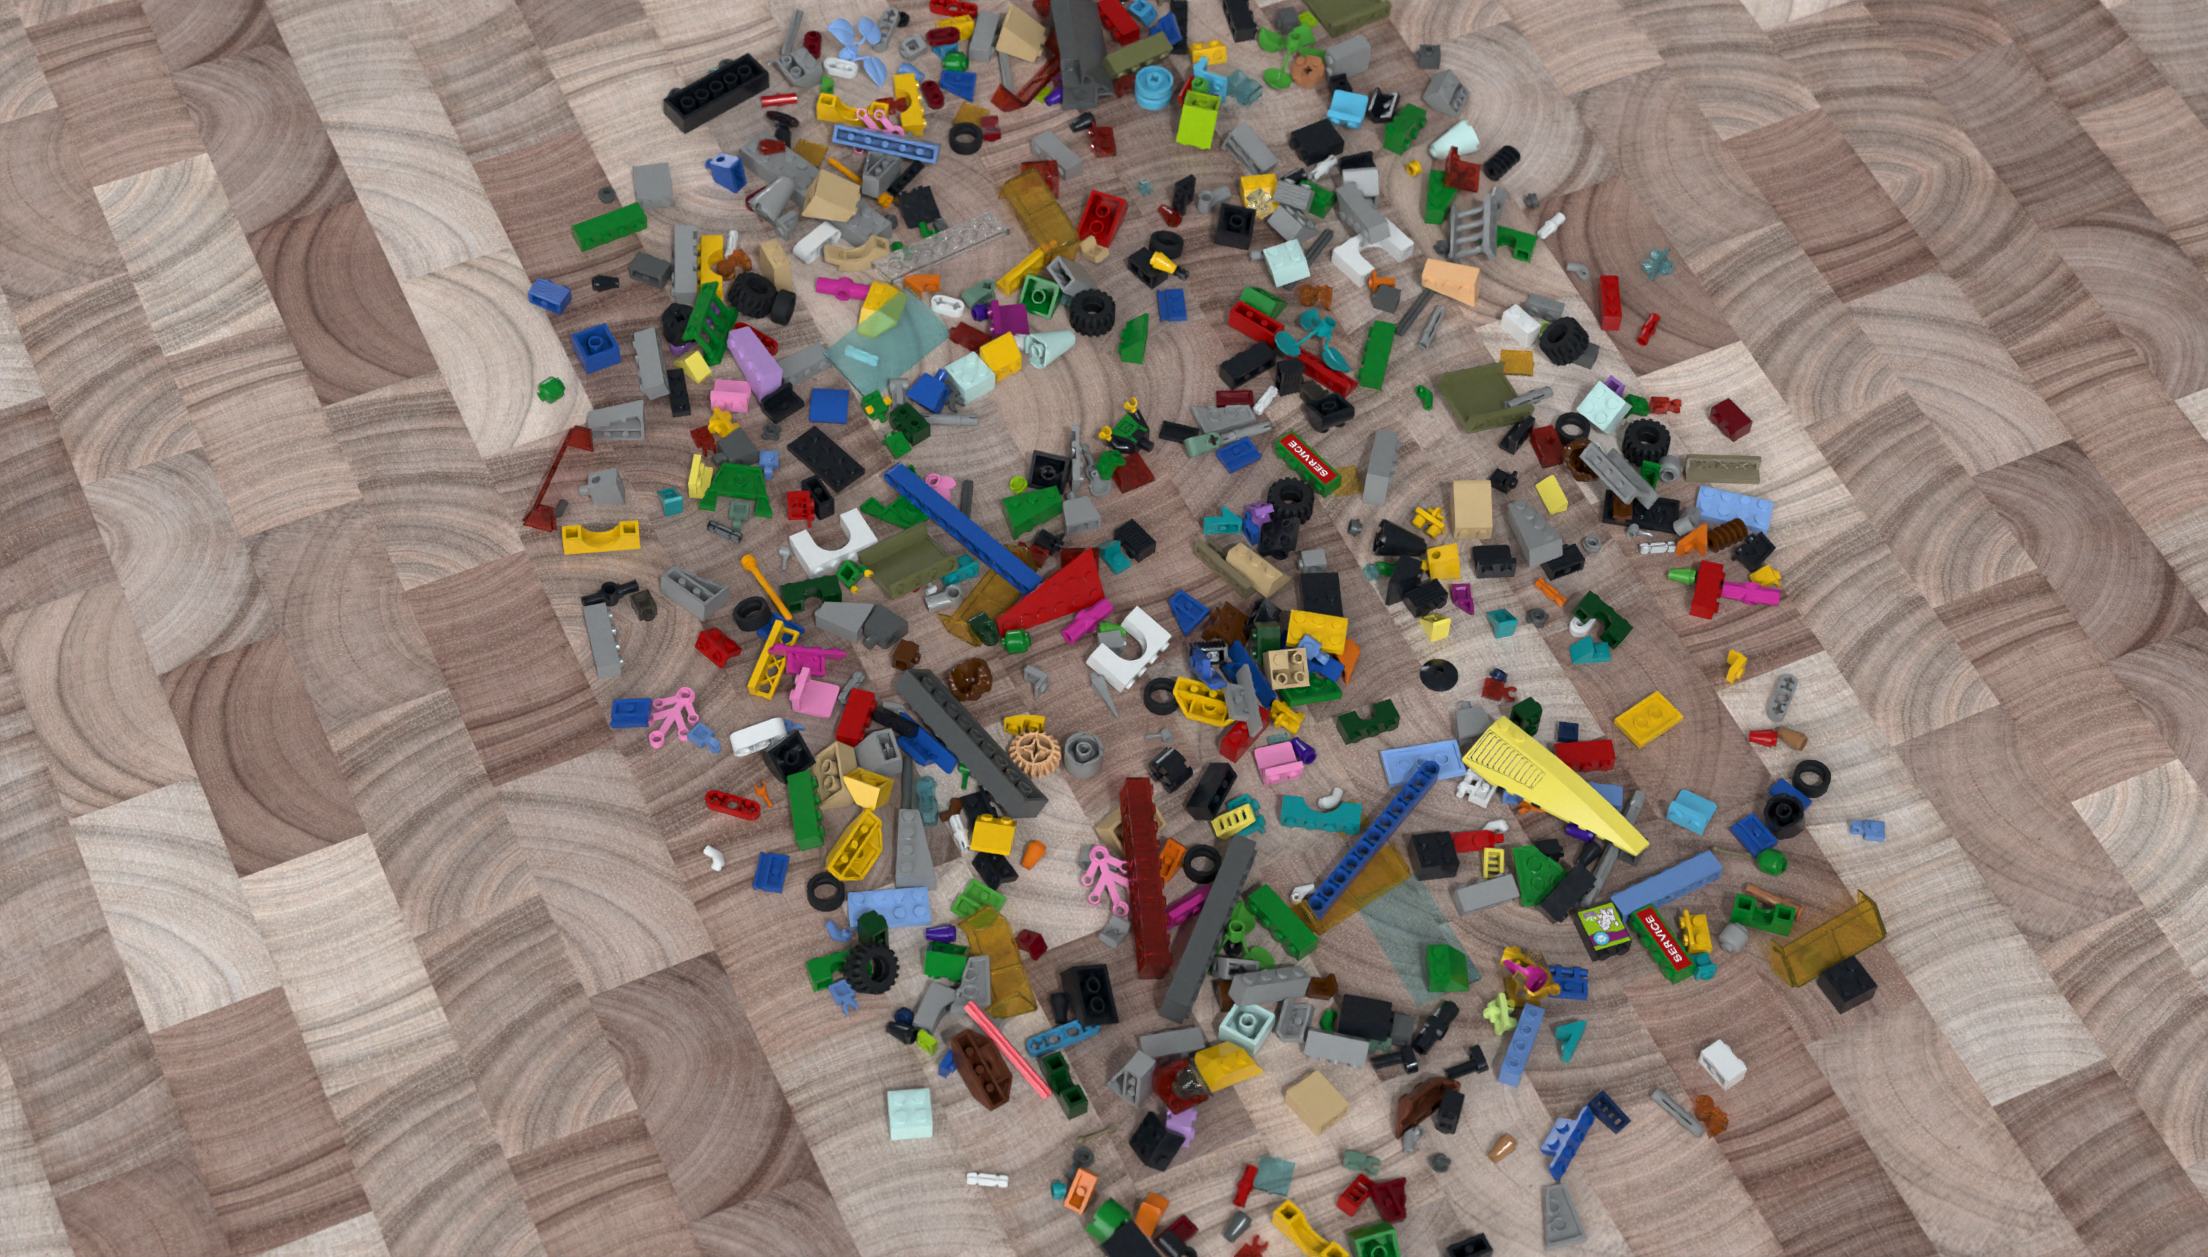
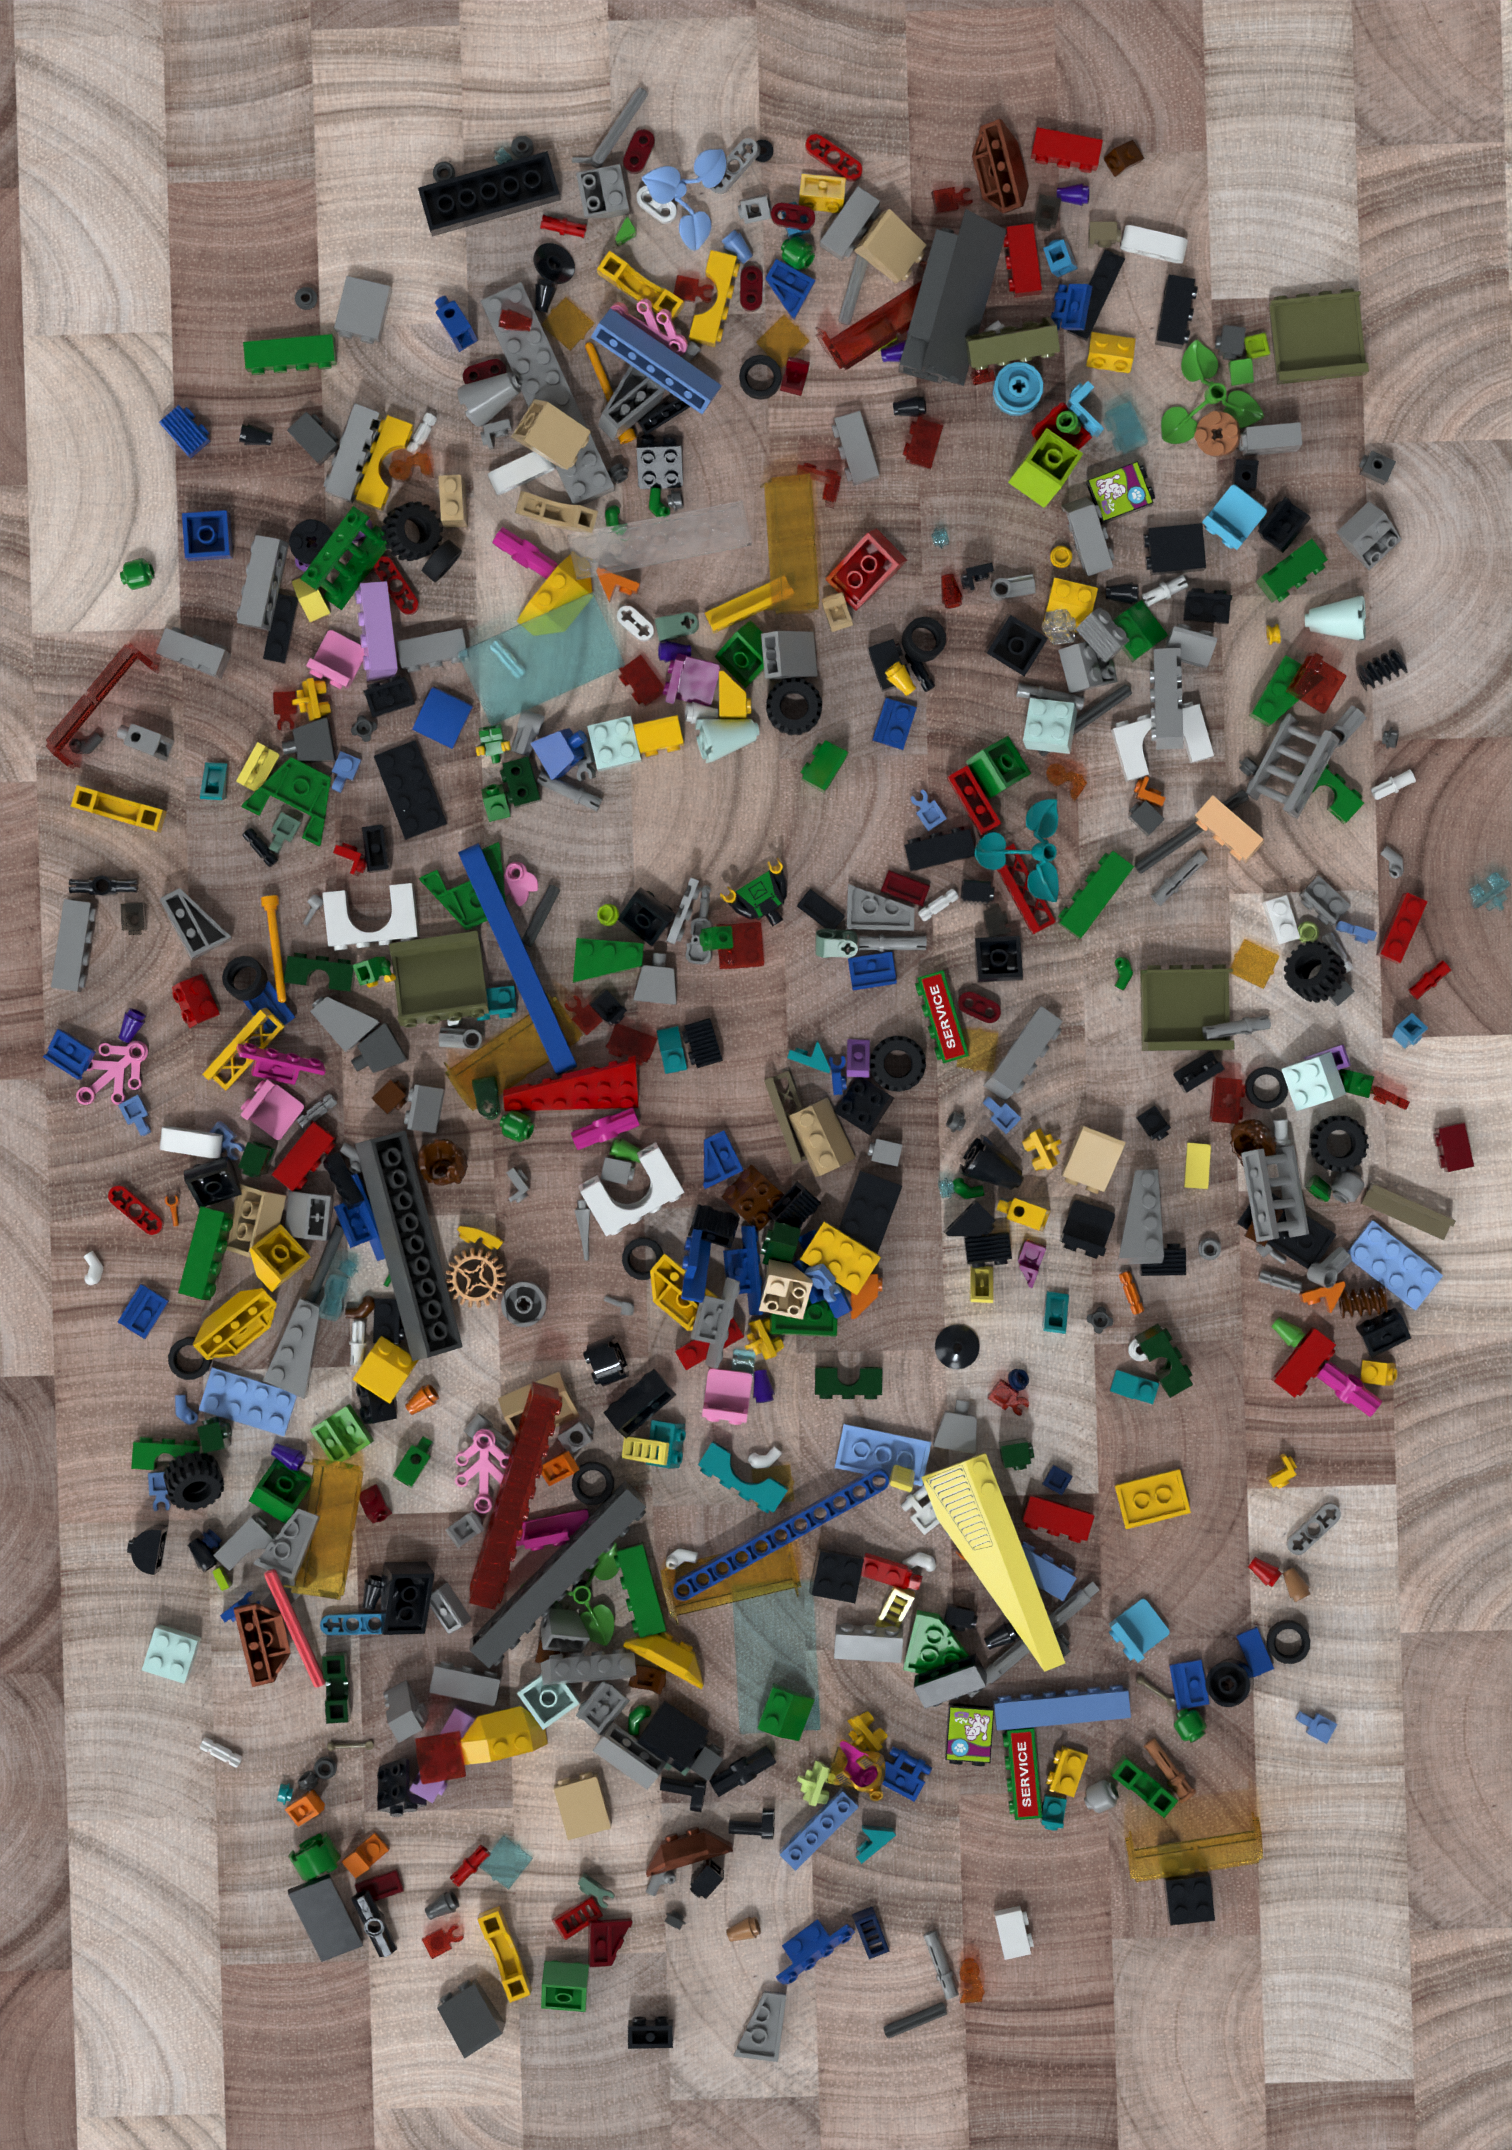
camera: 25 degrees right, 35 degrees up
clear smoke piece [1172,1058,1215,1099] -> none
none -> dark purple cone [118,1008,146,1043]
none -> black brick [127,1525,168,1575]
none -> dark green arch [238,1141,277,1178]
none -> green torso [393,1436,434,1488]
none -> light grey slope [404,1084,445,1133]
none -> light grey slope [430,1583,471,1634]
none -> light grey brick [557,1420,594,1454]
none -> yellow wedge [623,1631,704,1690]
none -> yellow slope [719,671,751,719]
none -> dark grey axle [883,2003,947,2038]
none -> light yellow slope [889,1465,915,1492]
none -> medium blue plate [910,789,947,831]
none -> dark red plate [958,992,1001,1023]
none -> medium blue plate [982,1096,1022,1134]
none -> yellow plate [1050,546,1072,568]
none -> brick [1086,461,1155,525]
none -> medium blue plate [1336,921,1377,944]
none -> dark azure brick [1392,1013,1428,1049]

